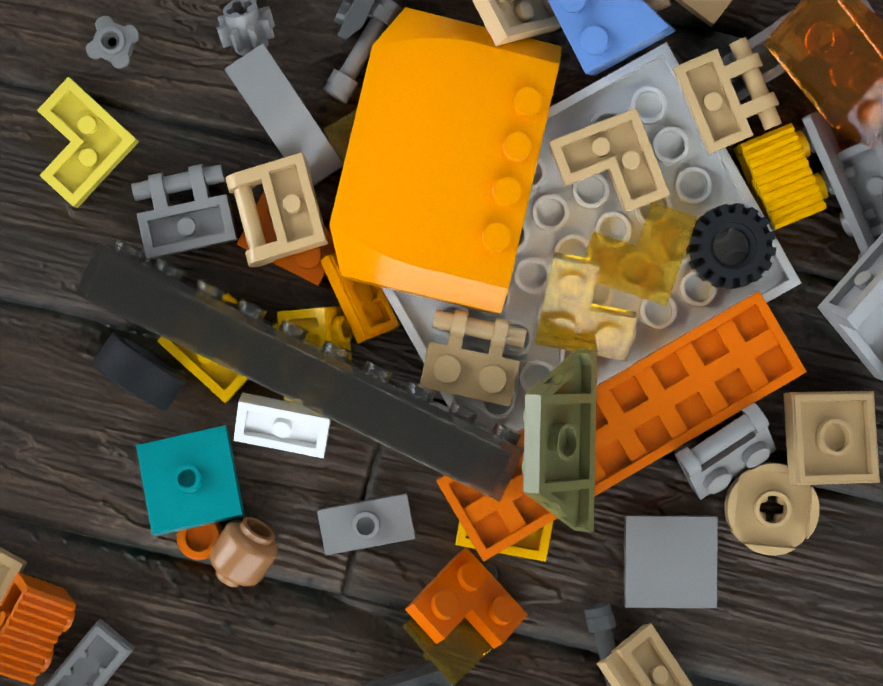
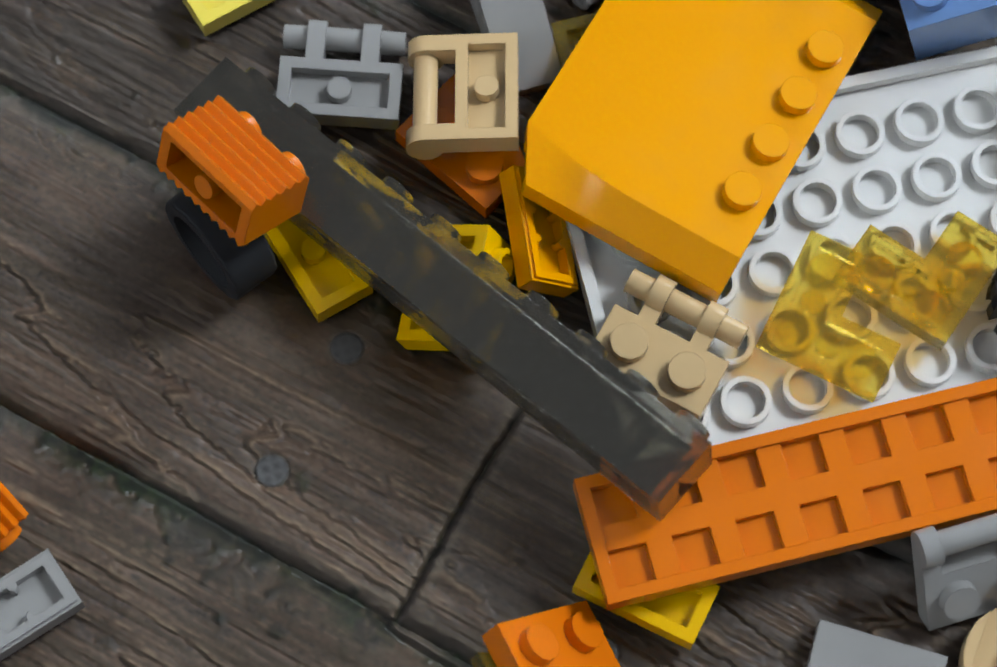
camera: 10 degrees right, 20 degrees down
teal plate [136,425,245,536] -> none
orange tile [176,522,223,560] -> none
medium nougat head [209,517,278,587] -> none
white plate [233,392,333,458] -> none
light grey plate [317,492,416,556] -> none
olive wing [522,349,597,532] -> none
tan plate [548,108,670,214] -> none
none -> orange brick [156,95,310,246]

